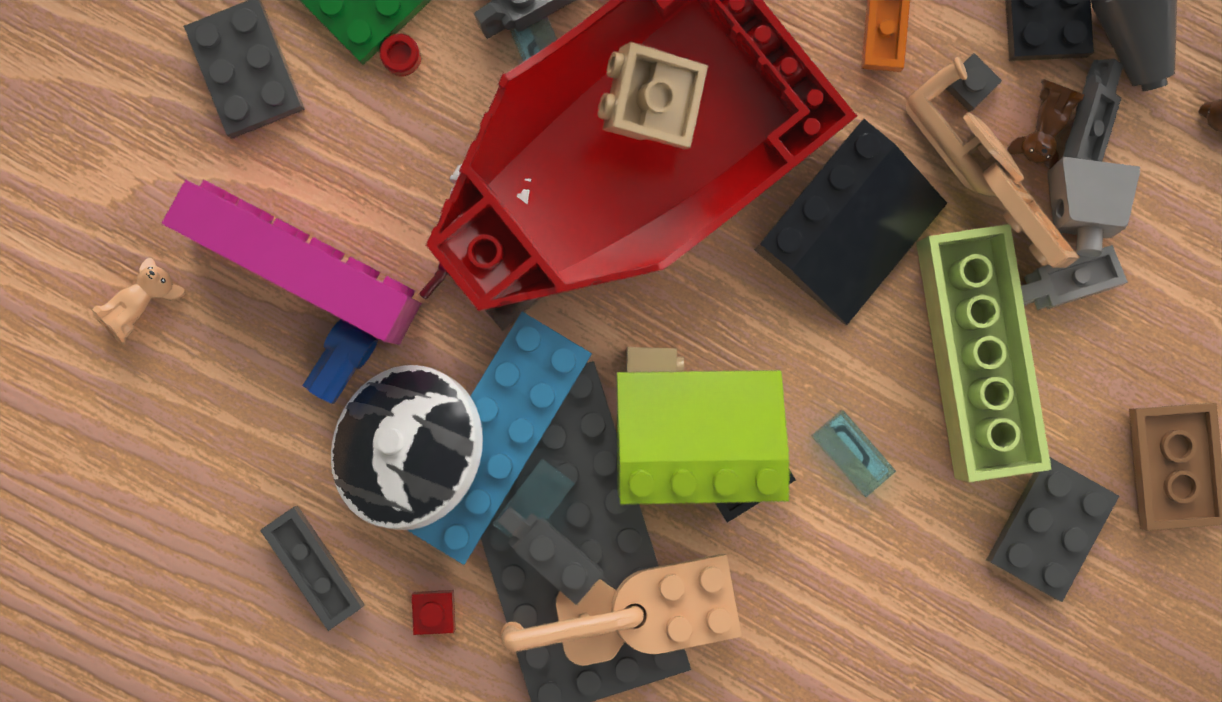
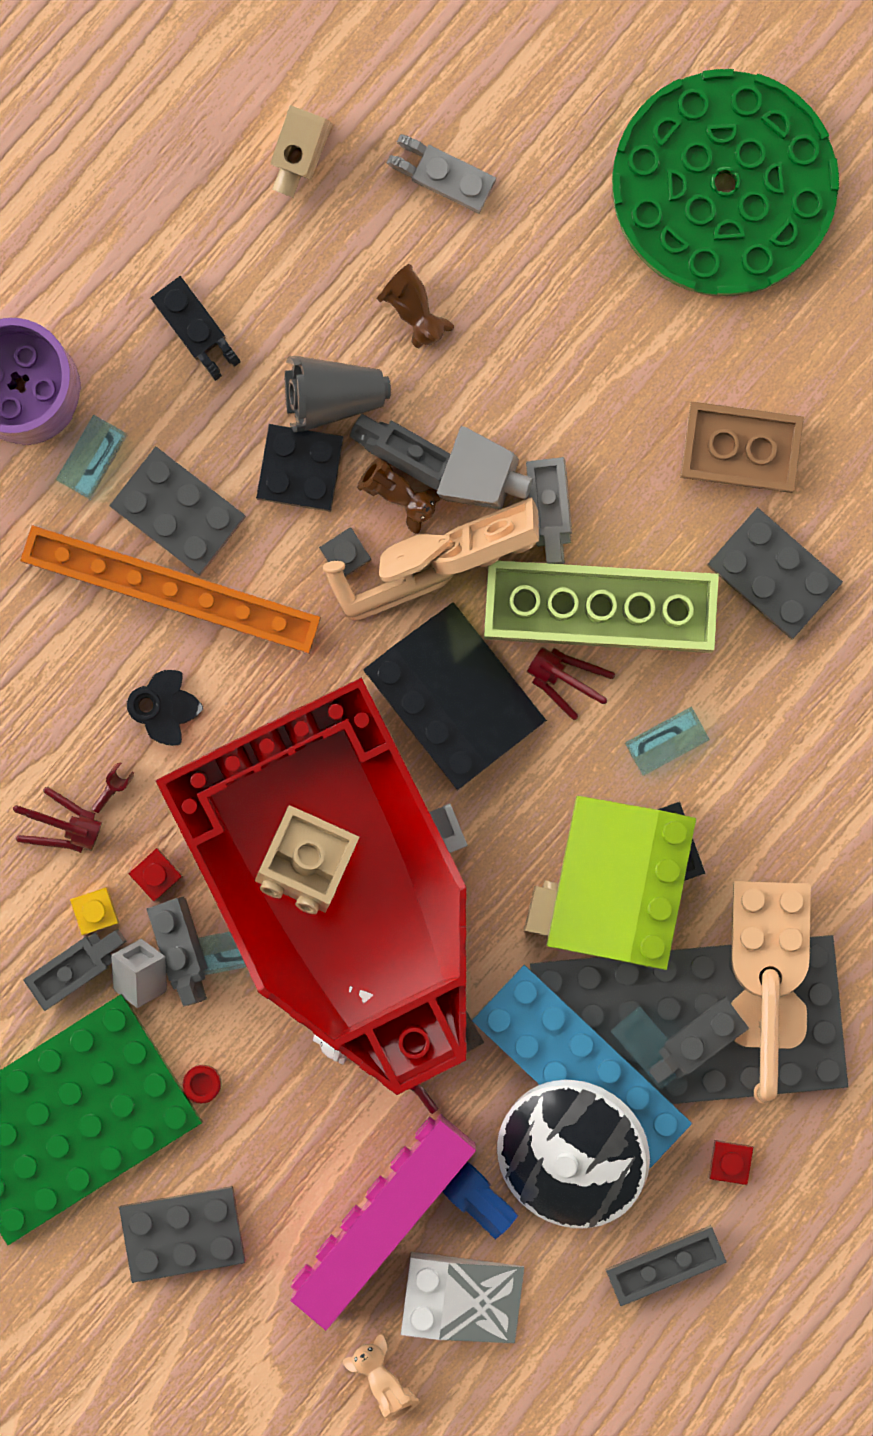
camera: 75 degrees left, 0 degrees up
none -> white slope [401,1252,524,1343]
none -> light grey panel [429,804,468,853]
none -> dark red plant [527,647,615,720]

